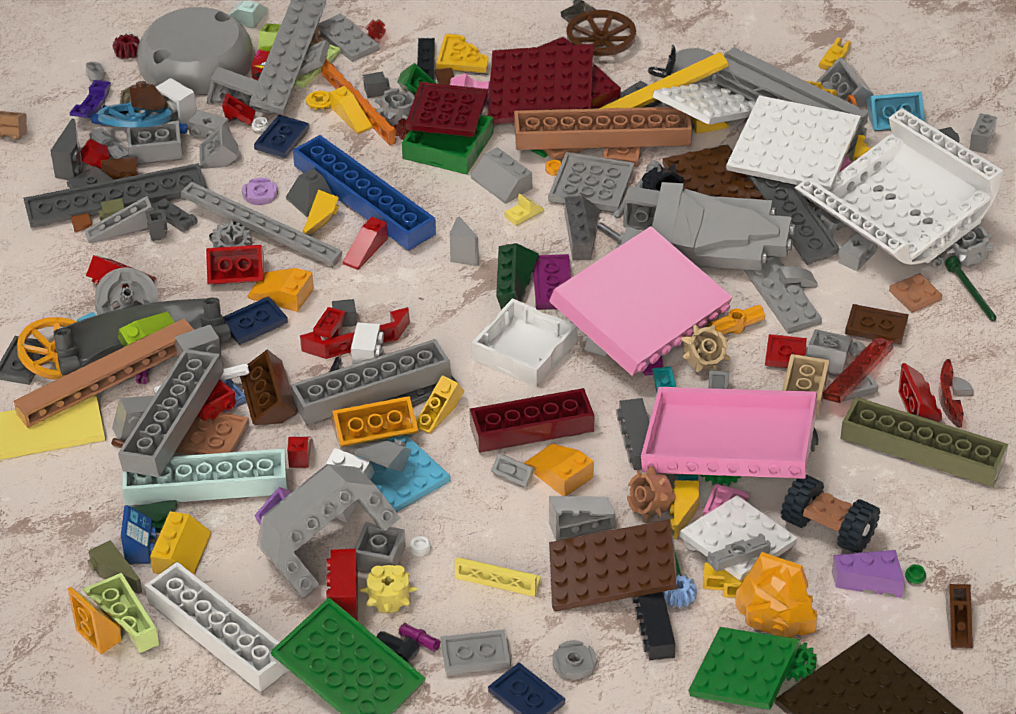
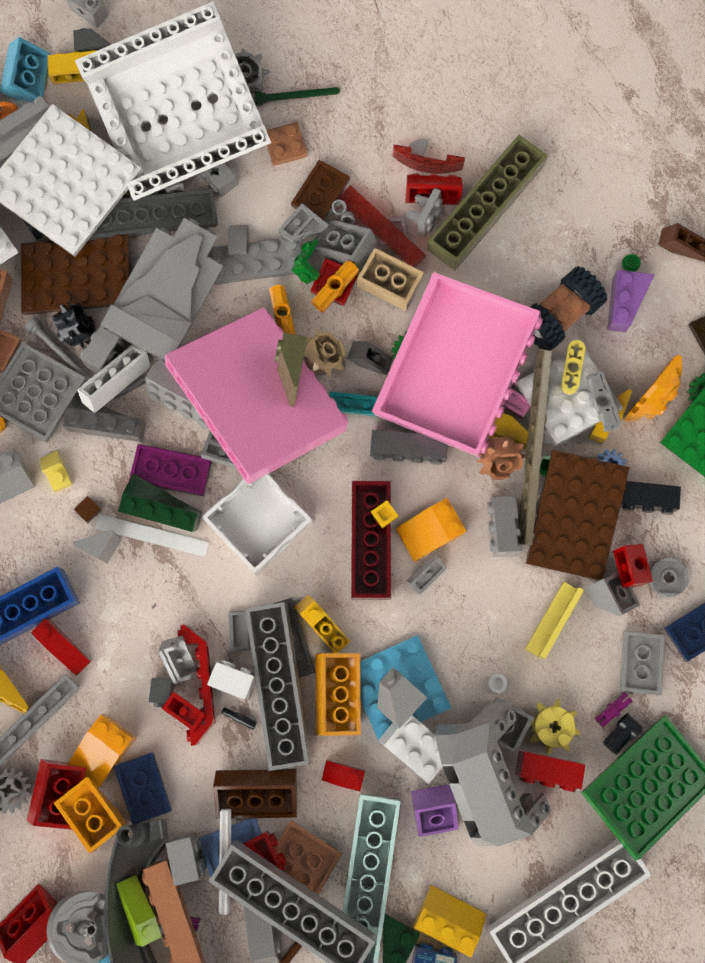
camera: 75 degrees left, 35 degrees up
none -> light orange slope [54,777,128,854]
none -> reddish brown tile [74,496,102,523]
none -> white brick [77,344,151,413]
none -> white sticker [95,514,209,557]
none -> light grey hinge [158,636,198,684]
none -> olive slope [275,333,307,407]
none -> light grey wing [278,204,329,244]
none -> green bracket [291,239,320,285]
none -> light orange piece [311,260,359,313]
none -> light grey hinge [331,200,346,215]
none -> yellow plate [371,500,399,528]
none -> light grey plate [406,188,443,238]
none -> dark tan plate [518,350,553,545]
none -> light yellow beam [561,340,586,395]
none -> light grey slope [586,572,640,616]
none -> red brick [613,544,653,588]

